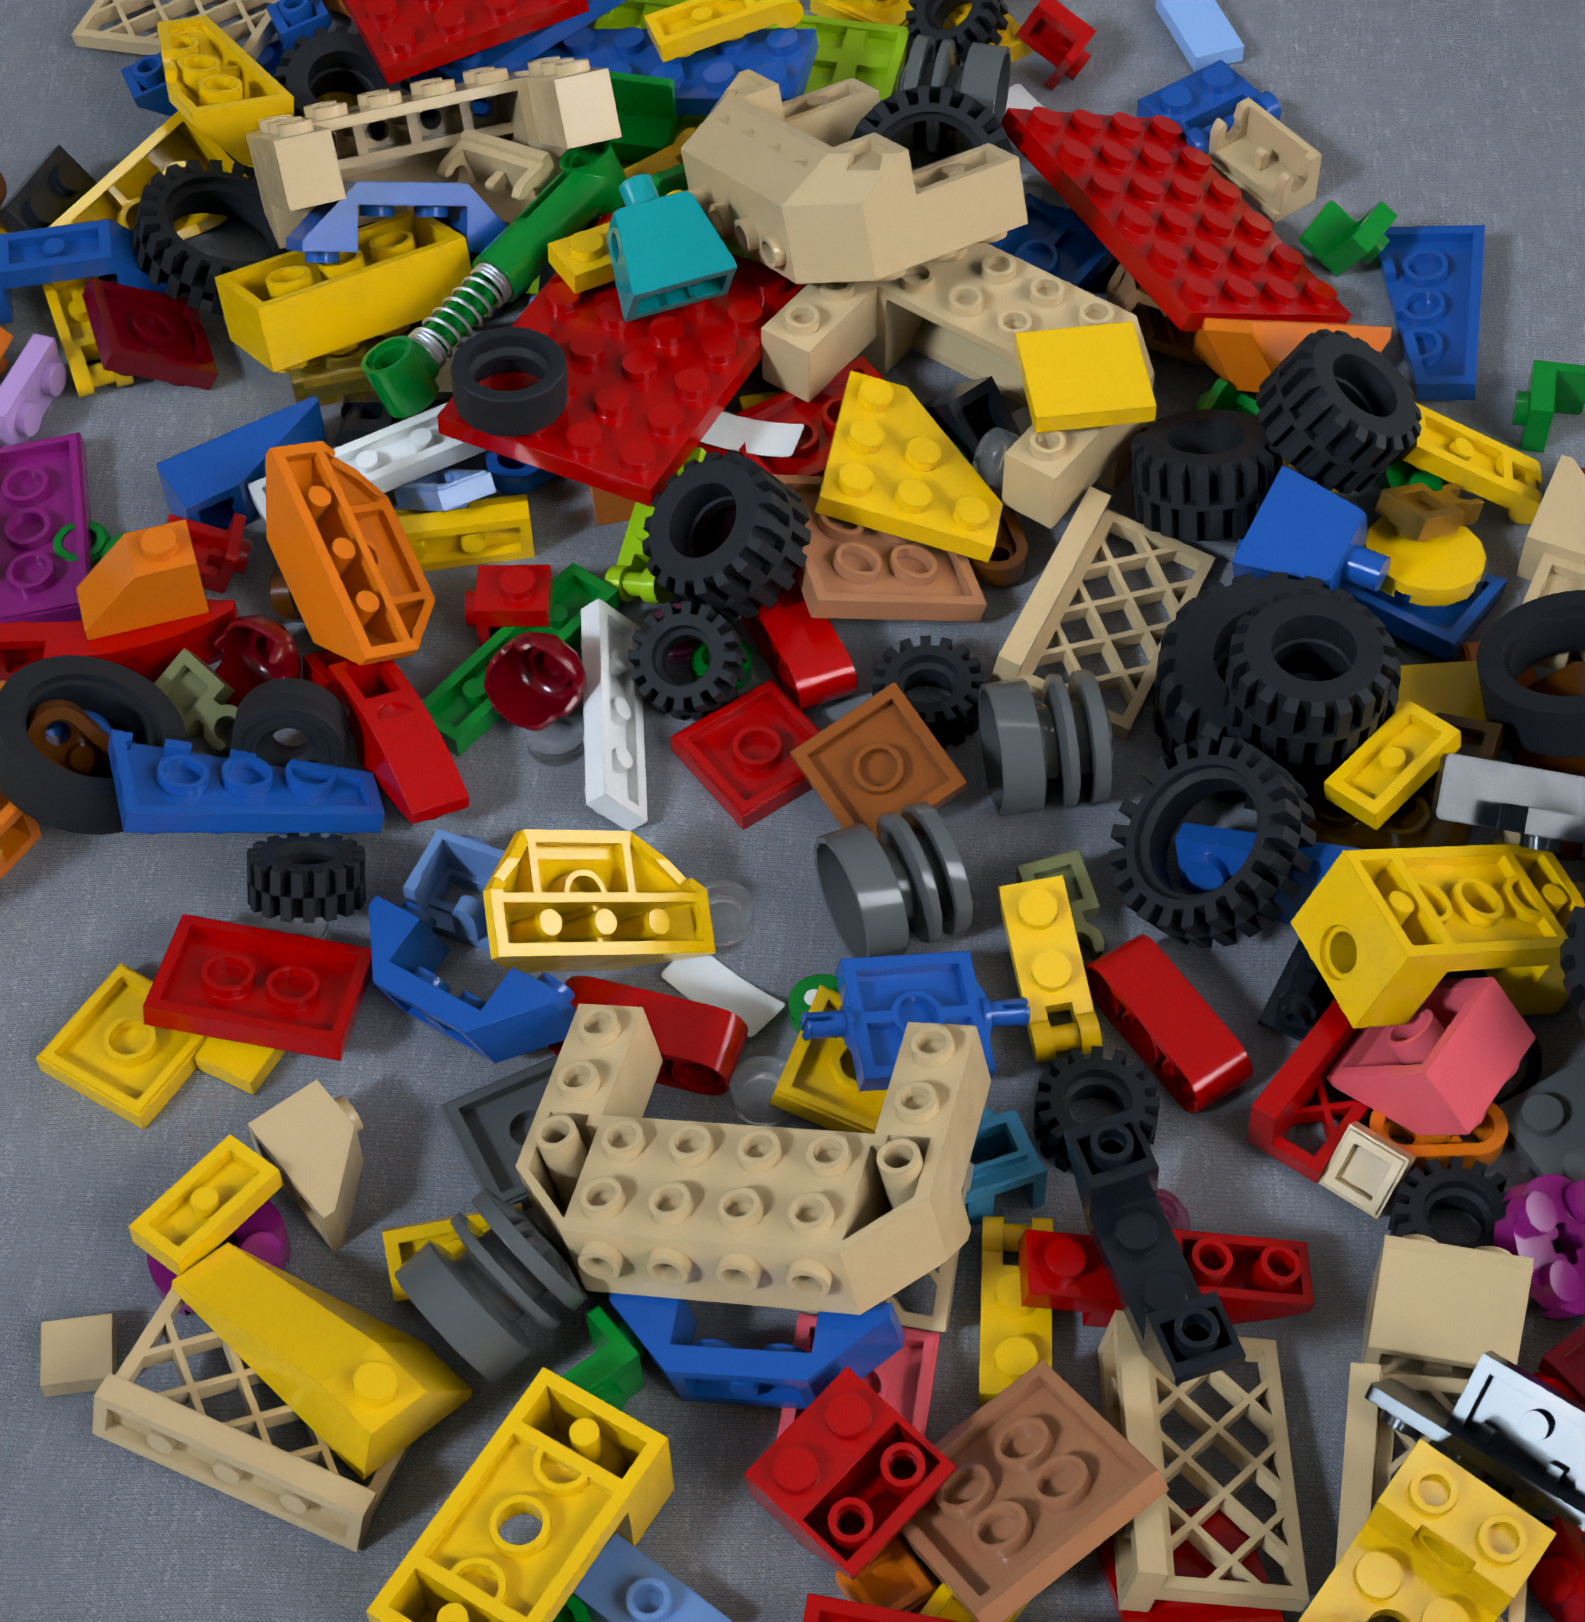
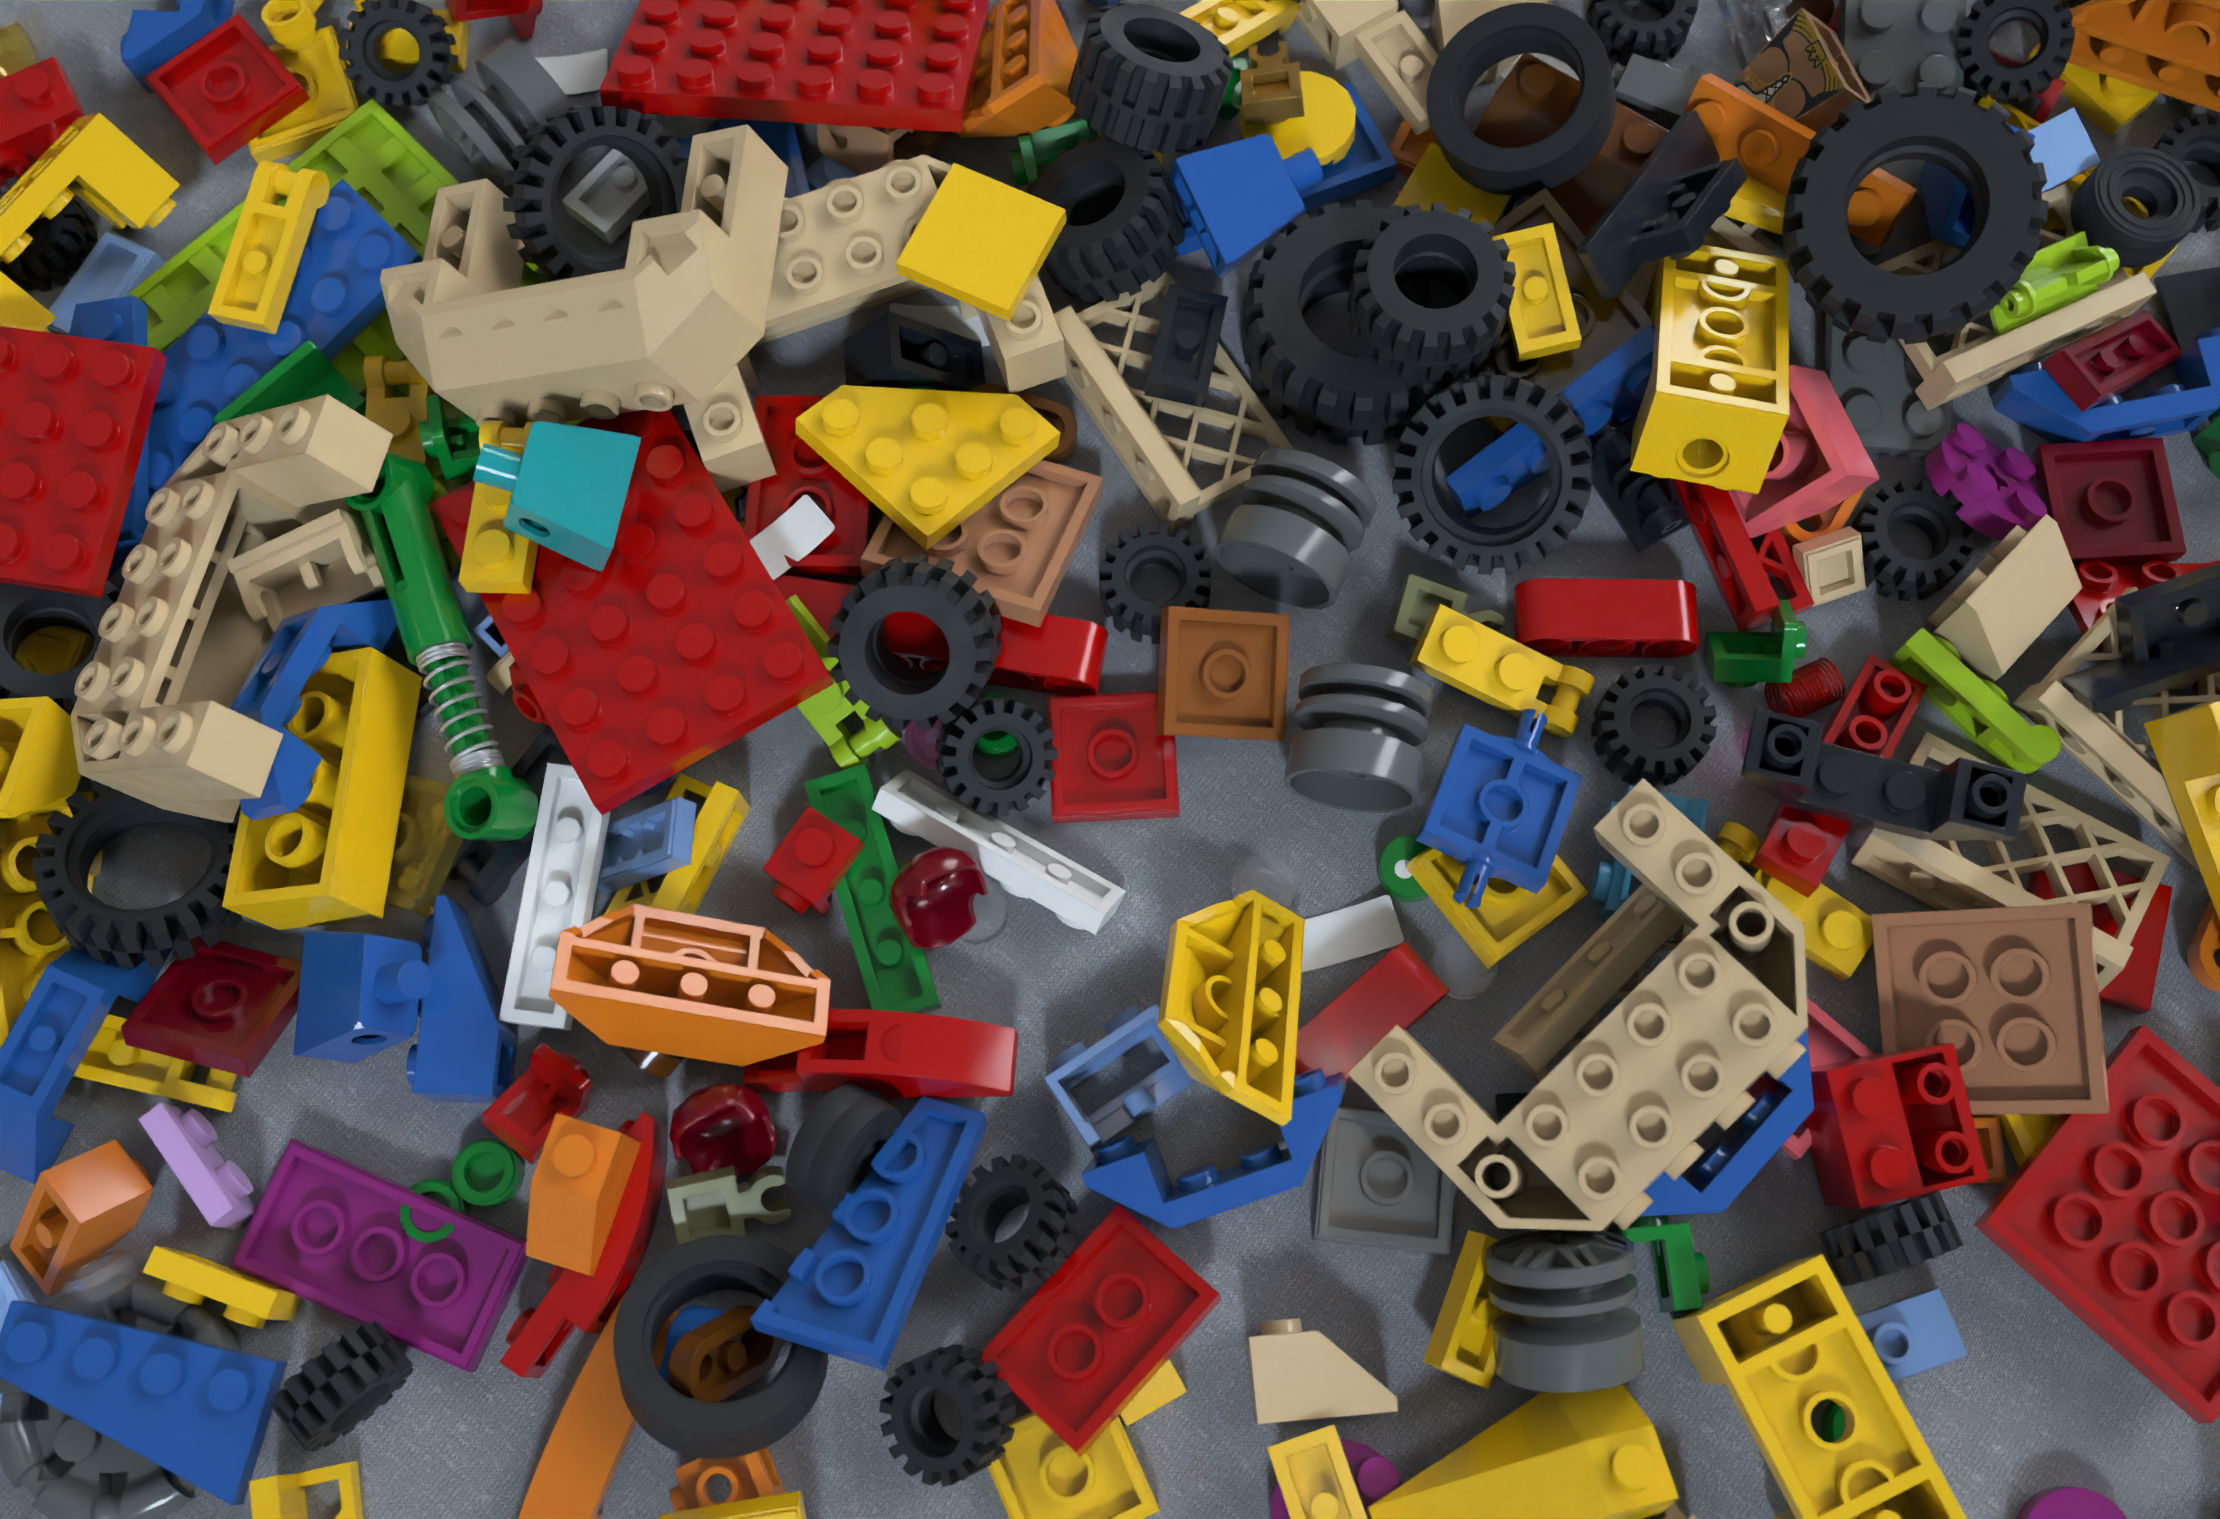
camera: 55 degrees left, 20 degrees up
black tyre [451,326,568,437] -> none
clear tile [972,427,1020,491] -> none
none -> blue torso [293,930,433,1063]
none -> black tyre [879,1344,1016,1487]
none -> black plate [1144,284,1228,408]
none -> green bracket [1704,600,1806,688]
none -> red piece [1764,657,1845,718]
none -> black tyre [1819,1191,1963,1287]
none -> lime plate [1887,627,2062,776]

